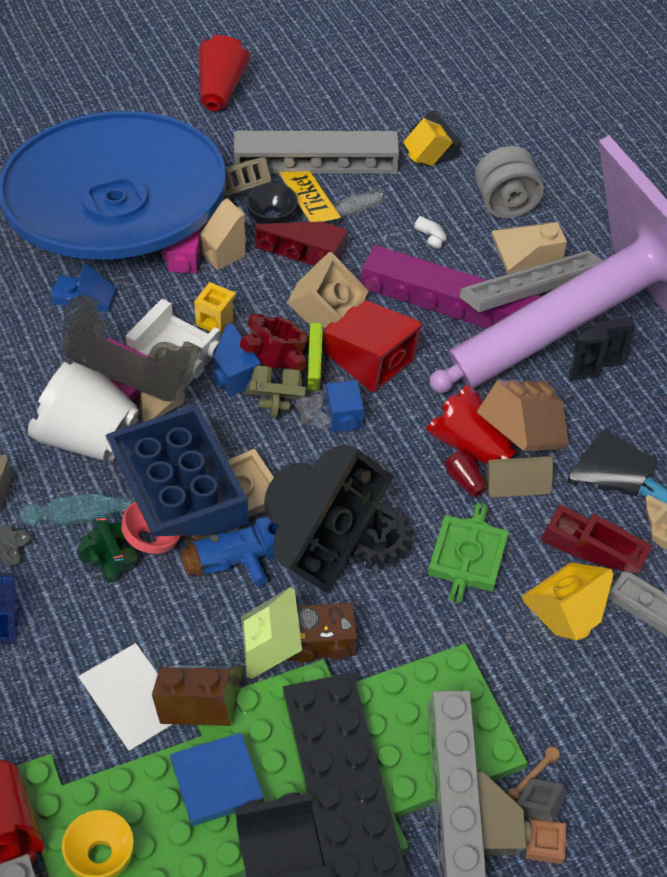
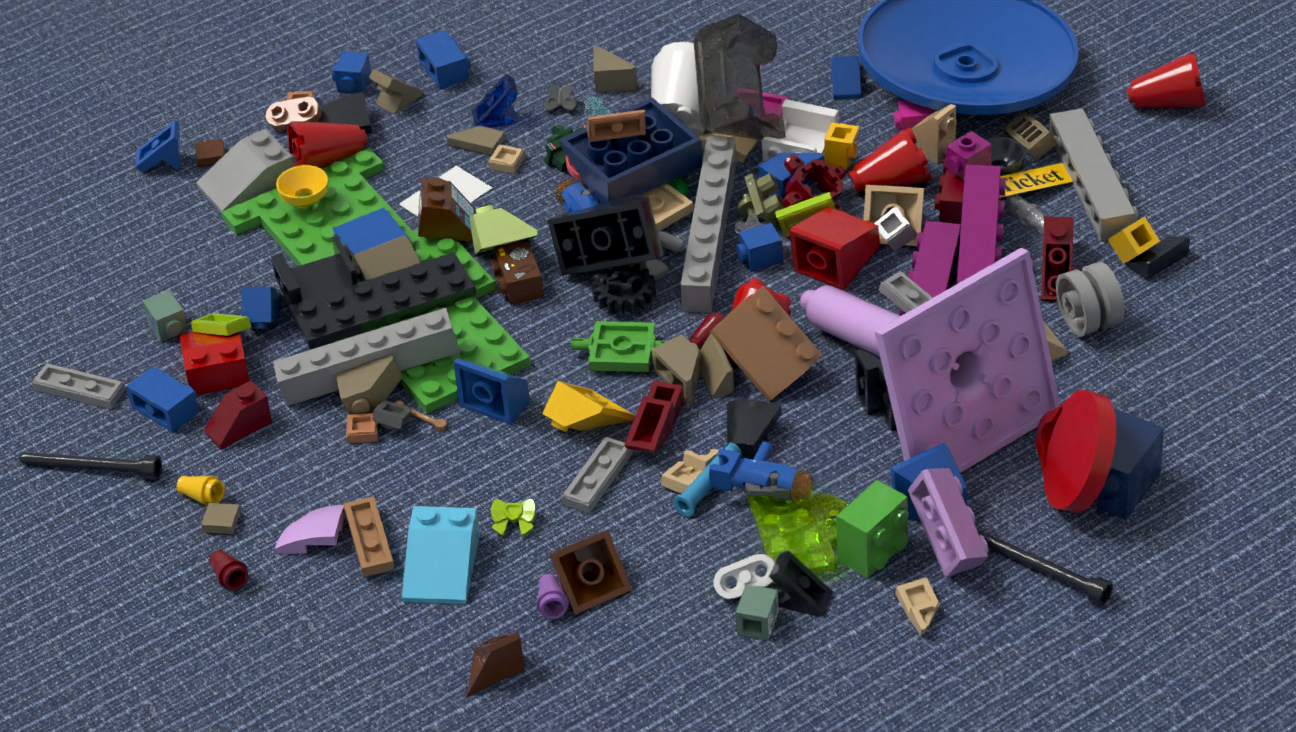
camera: 85 degrees right, 10 degrees down
none -> dark tan slope [354,235,420,281]
none -> dark tan tile [447,126,505,155]
none -> blue slope [453,358,530,425]
none -> tan tile [488,144,525,174]
none -> nougat slope [587,110,646,142]
none -> dark tan slope [652,334,701,404]
none -> light grey brick [681,135,737,313]
none -> red cone [848,127,932,193]
none -> light grey slope [873,206,917,251]
none -> magenta brick [946,131,991,180]
none -> magenta brick [957,165,1006,284]
none -> dark red slope [1041,216,1074,301]

